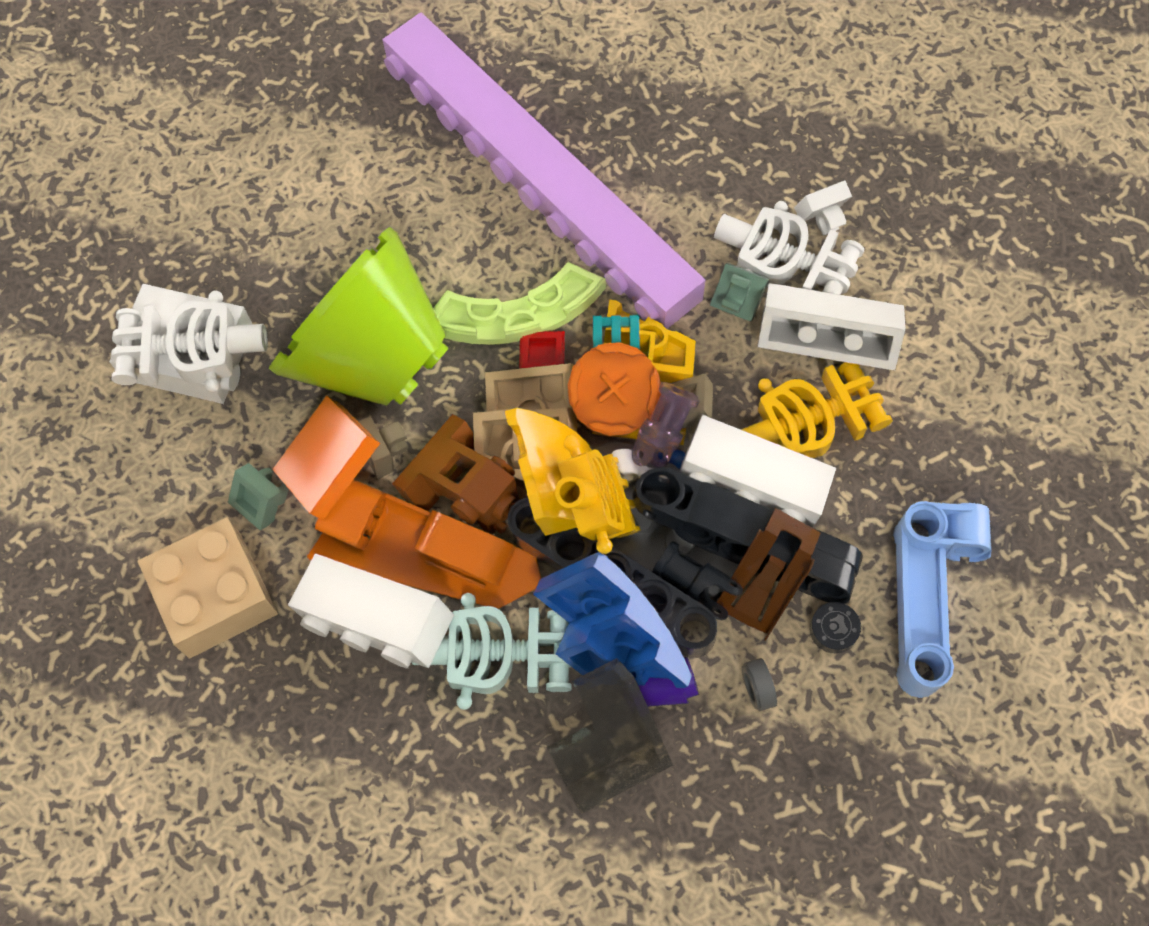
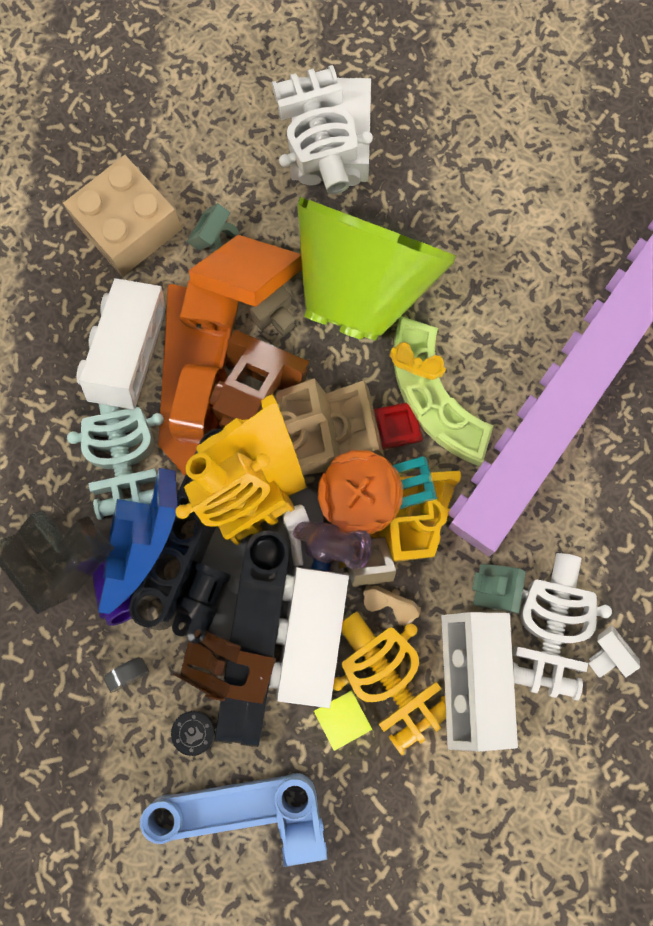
camera: 80 degrees right, 10 degrees up
none -> neon yellow tile [314,690,372,751]
none -> tan piece [363,585,421,626]
none -> yellow piece [389,342,446,380]

